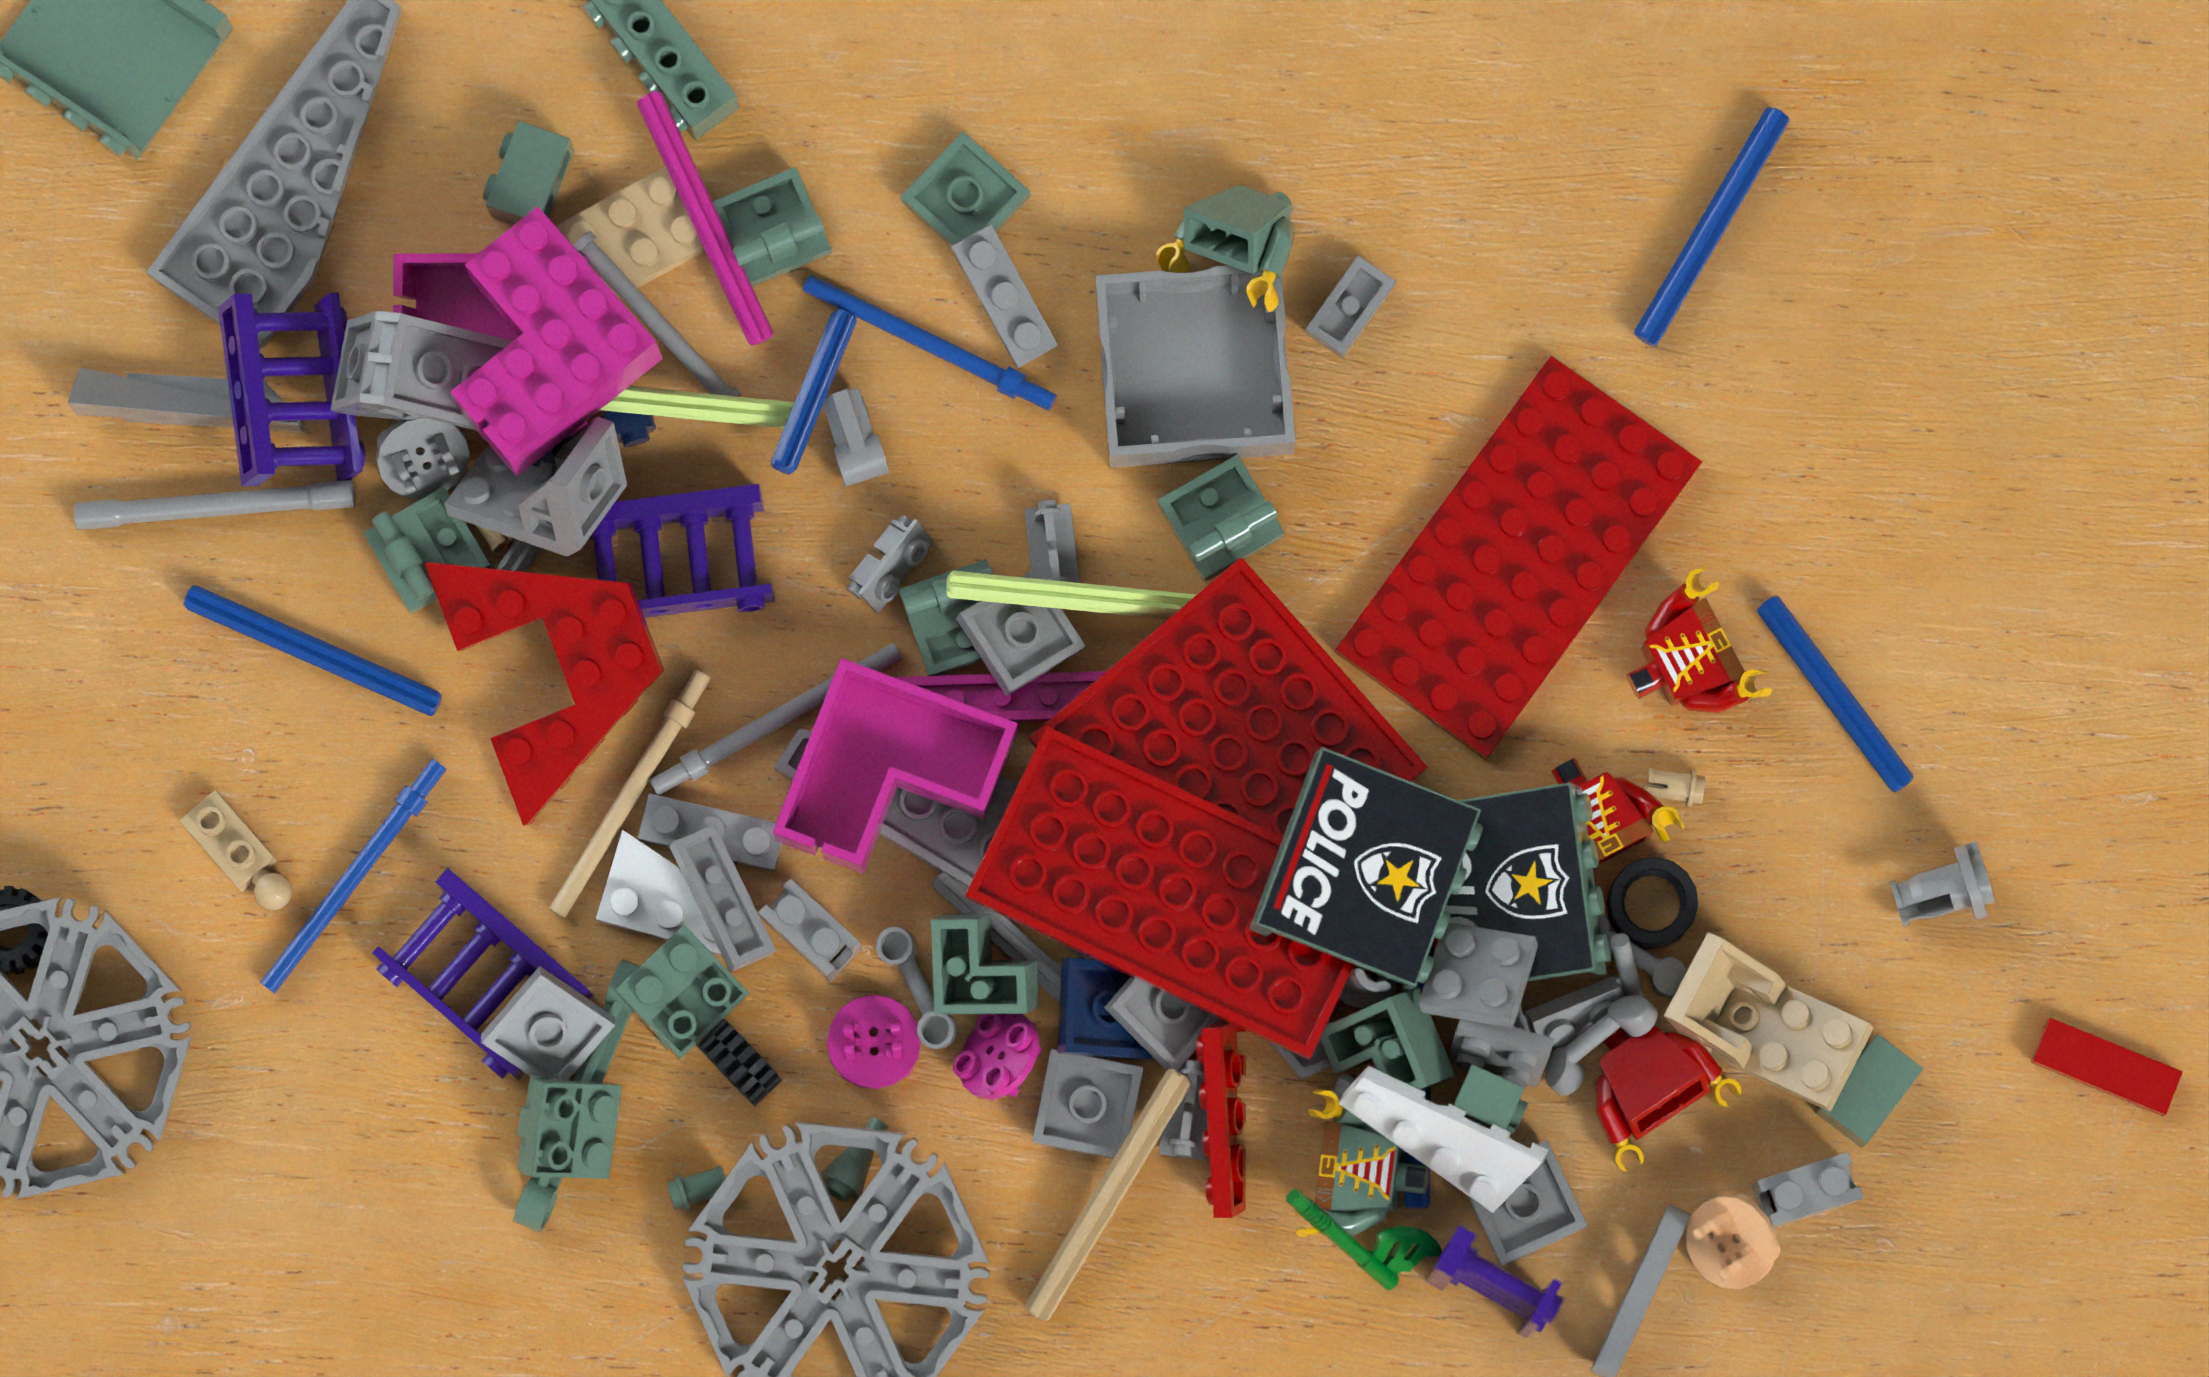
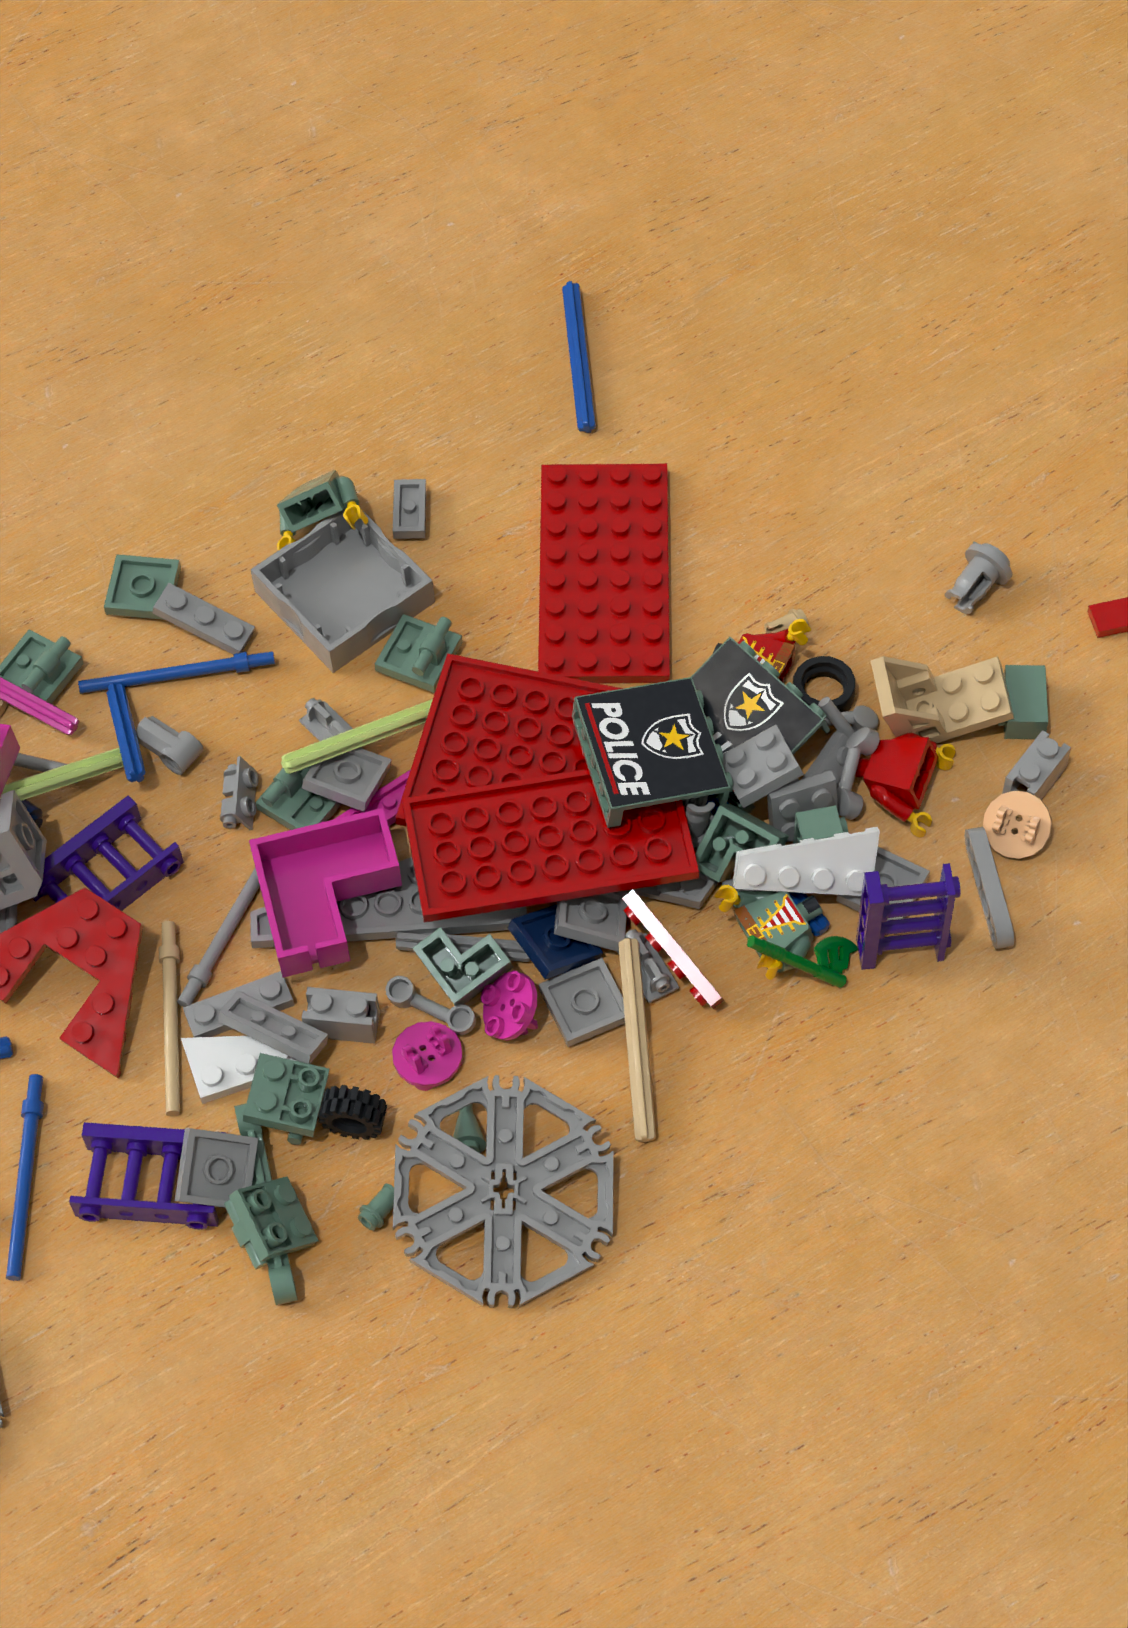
camera: 35 degrees left, 20 degrees down
torso [1626,566,1772,713] -> none
blue axle [1757,595,1913,792] -> none

